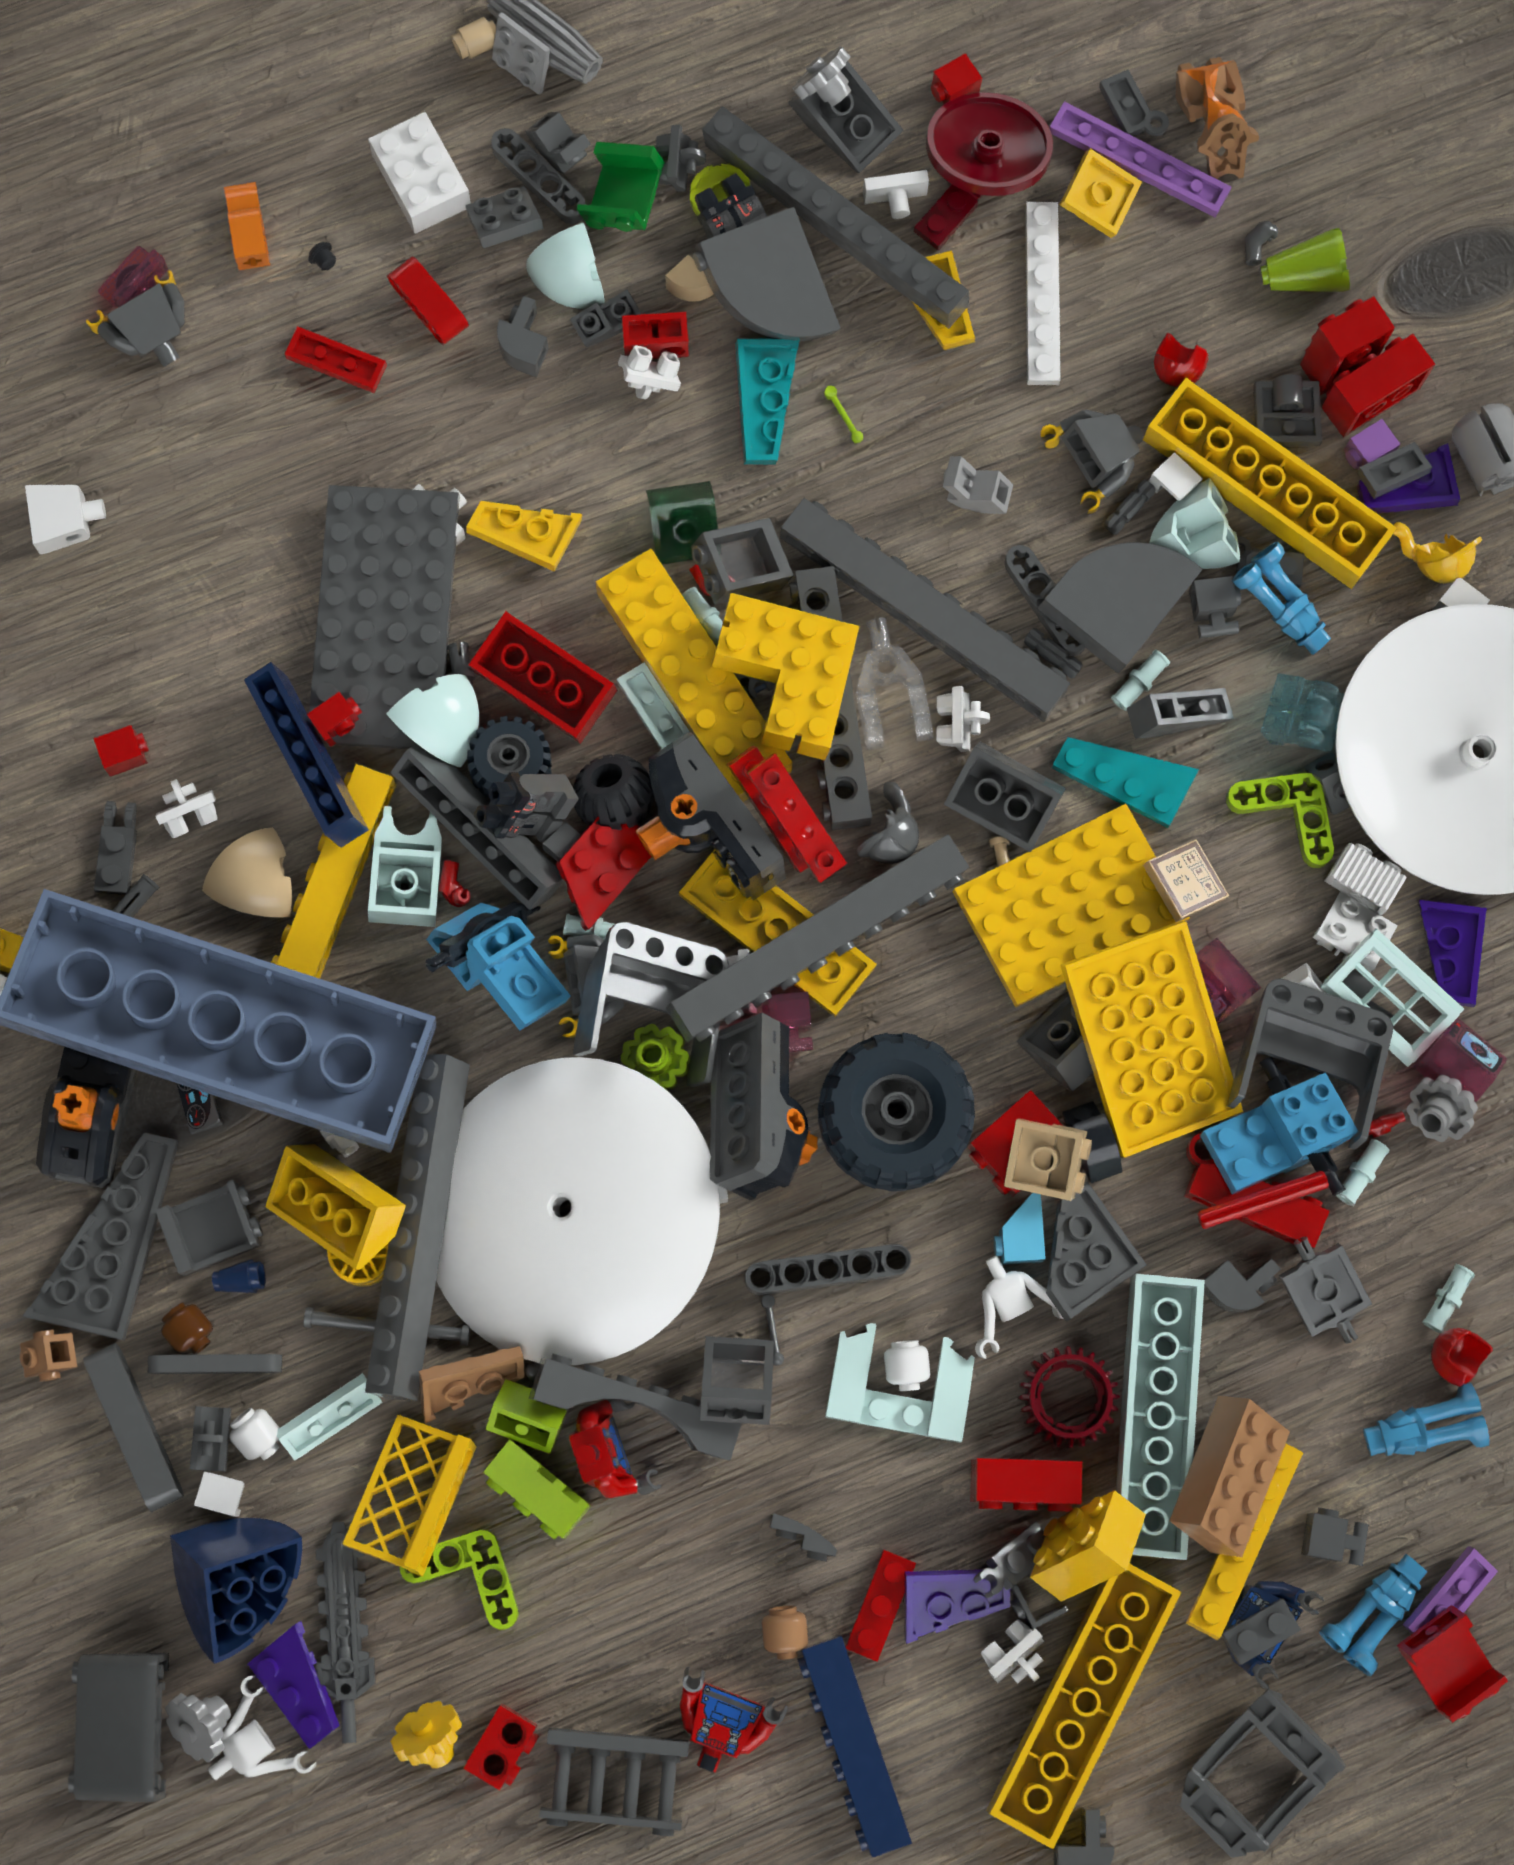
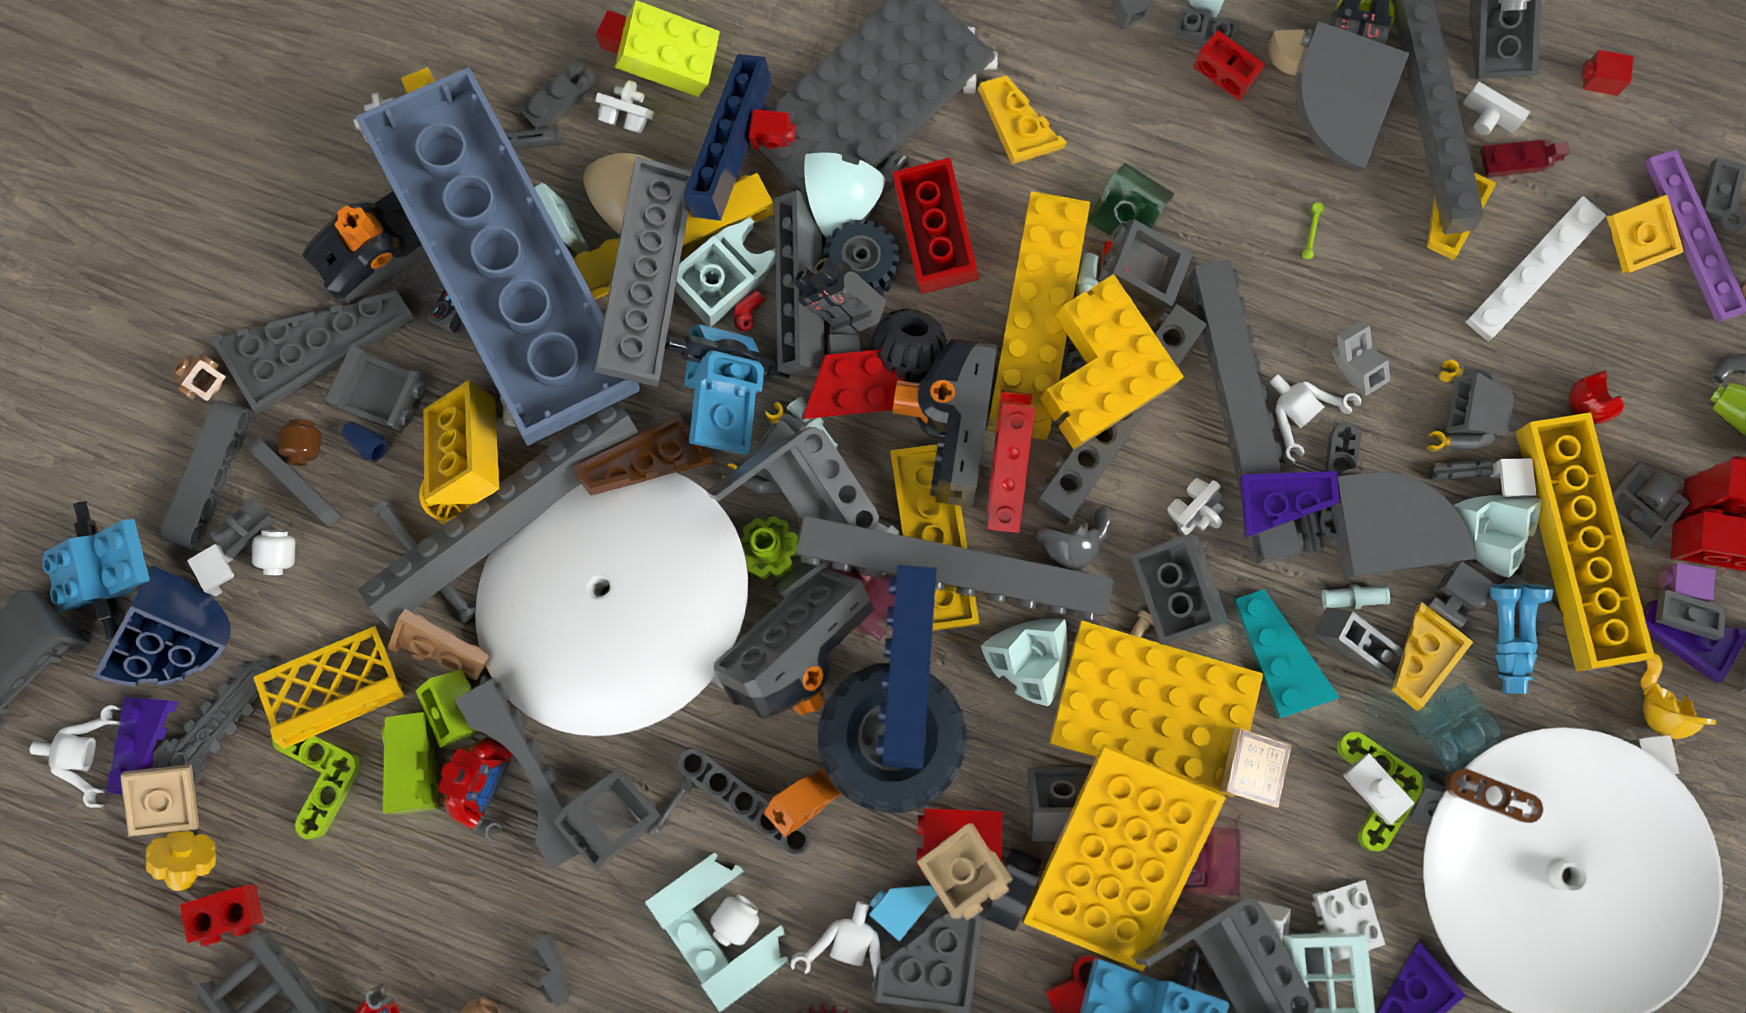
camera: 50 degrees right, 0 degrees up
light grey plant [165,1693,231,1762] -> none
light aqua plate [277,1373,382,1460] -> none
light aqua plate [617,662,689,750] -> none
white hips [618,345,681,399] -> none
teal wing [735,339,800,465] -> none
clear piece [856,618,933,750] -> none
dark red dish [926,92,1053,196] -> none
white brick [1324,843,1407,915] -> none
none -> dark azure piece [43,501,150,640]
none -> tan tile [120,764,199,837]
none -> light aqua tile [534,183,589,254]
none -> reddish brown wing [574,415,713,496]
none -> dark grey plate [594,156,692,387]
none -> neon yellow brick [615,0,720,97]
none -> orange piece [764,767,843,837]
none -> dark blue brick [876,565,937,769]
none -> light aqua brick [981,618,1067,706]
none -> dark purple wing [1240,471,1340,538]
none -> white piece [1269,374,1361,465]
none -> white tile [1343,754,1414,825]
none -> yellow wing [1392,601,1473,711]
none -> reddish brown beam [1445,768,1543,823]

